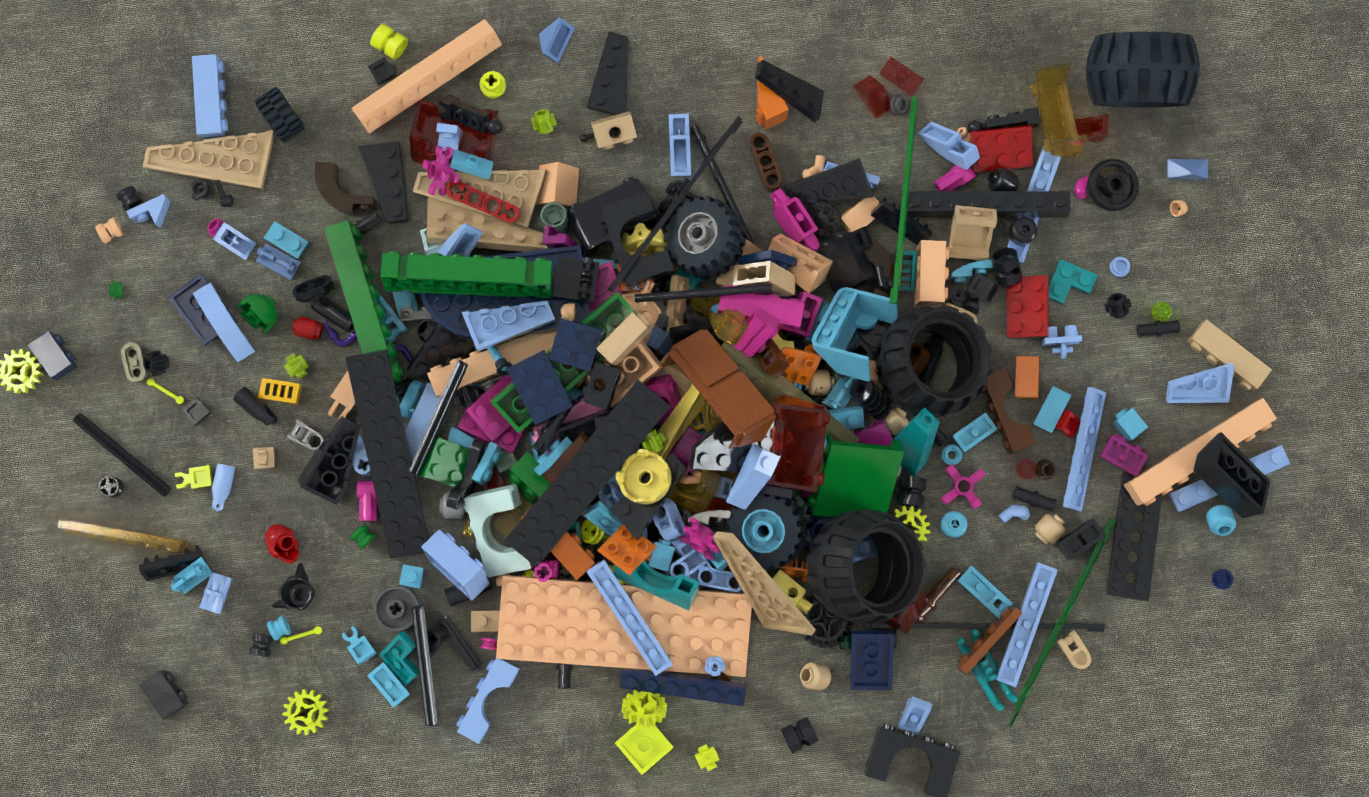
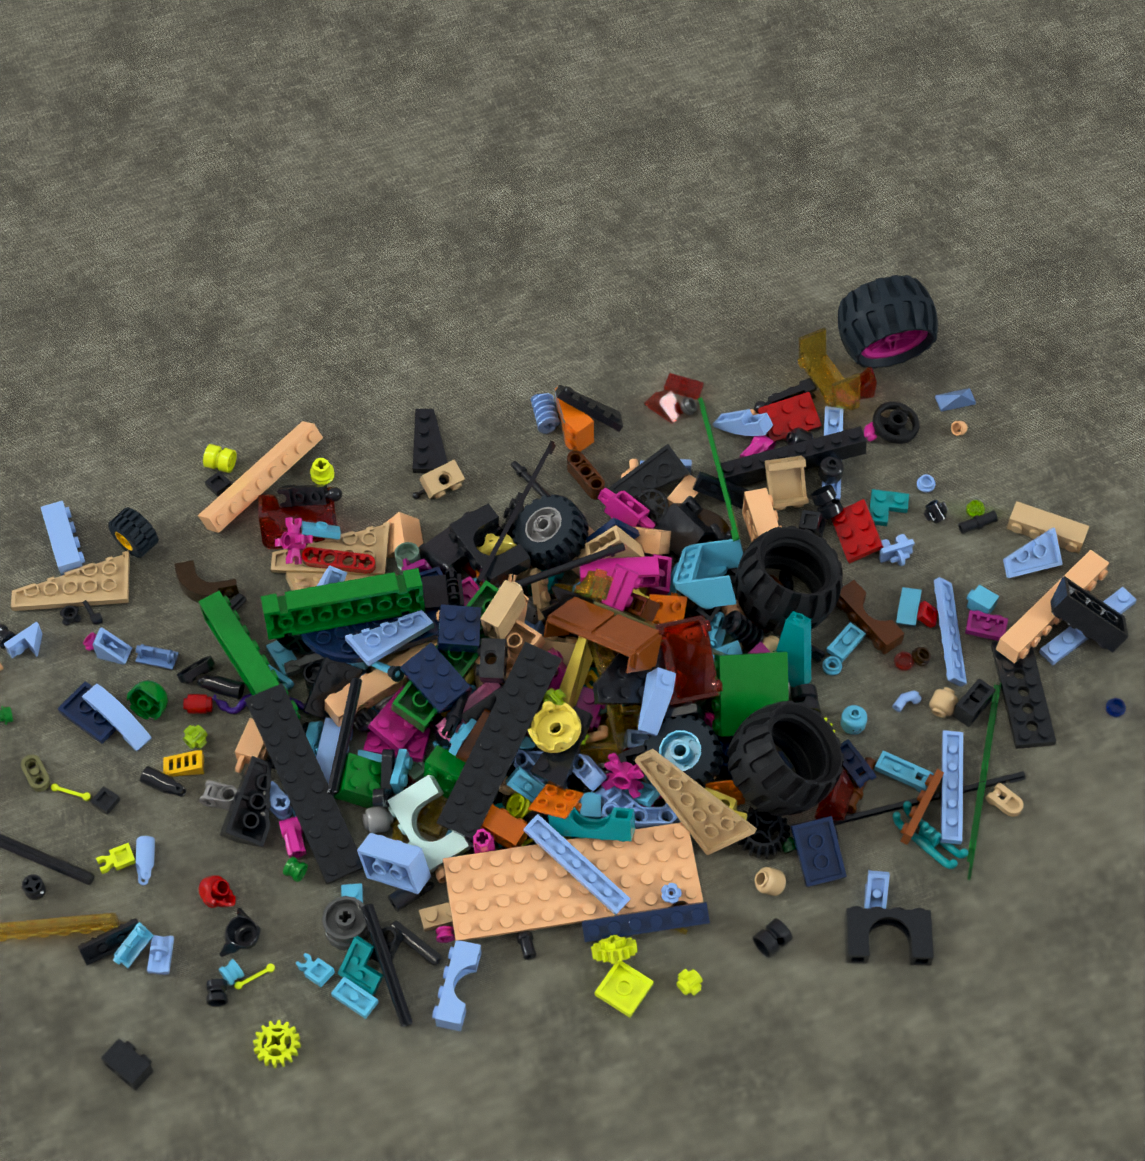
camera: 15 degrees left, 25 degrees down
black gear [143,350,170,376] -> none
tan tile [253,447,276,469] -> none
medium azure plate [264,221,310,260] -> none
black wing [358,141,409,224] -> none
light blue slope [436,123,463,152] -> none
lime gear [531,109,557,134] -> none
medium blue slope [539,18,575,63] -> none
light blue slope [669,113,691,176] -> none
teal slope [895,249,918,292] -> none
dark pink pin [940,464,986,510] -> none
medium azure slope [949,260,992,283] -> none
black pin [1012,486,1056,512] -> none
orange hinge [1015,356,1039,400] -> none
medium azure head [1206,505,1236,536] -> none
none -> light blue piece [531,393,560,434]
none -> dark blue plate [841,739,877,788]

